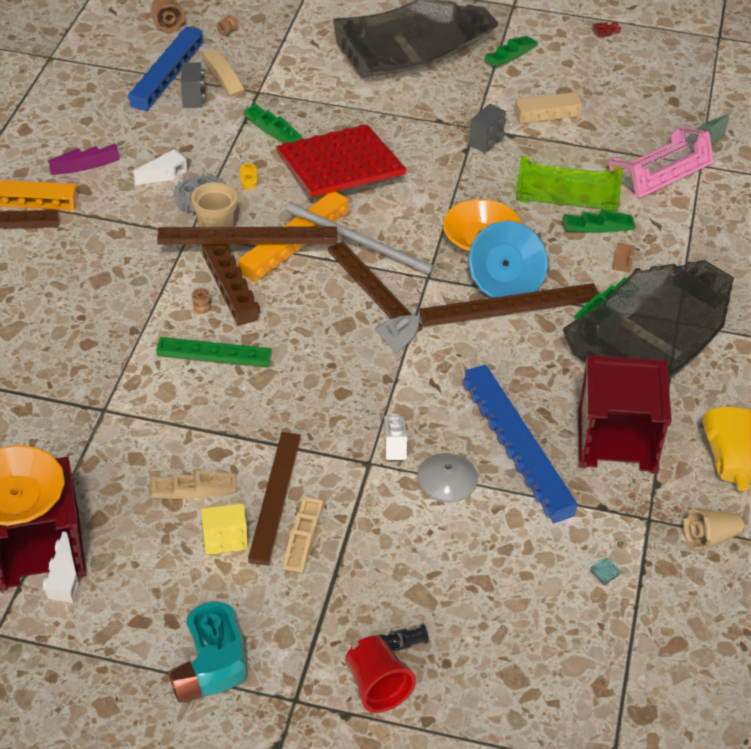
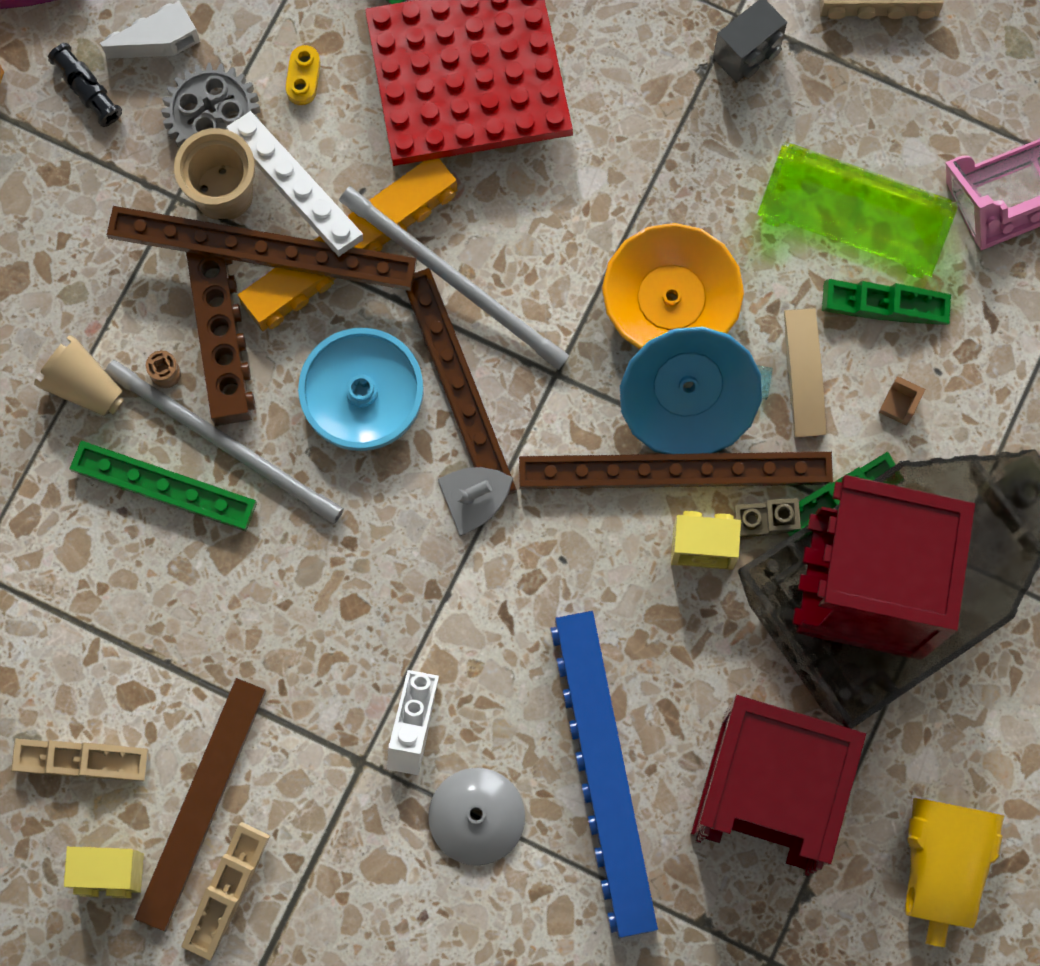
camera: 15 degrees right, 30 degrees up
none -> tan cone [34,335,124,416]
none -> black piece [48,43,122,127]
none -> light grey piece [105,360,344,524]
none -> white plate [226,111,363,257]
none -> medium azure dish [298,328,424,451]
none -> light yellow brick [671,511,741,570]
none -> dark tan slope [735,498,801,538]
none -> tan slope [784,308,826,437]
none -> dark red container [792,475,975,660]

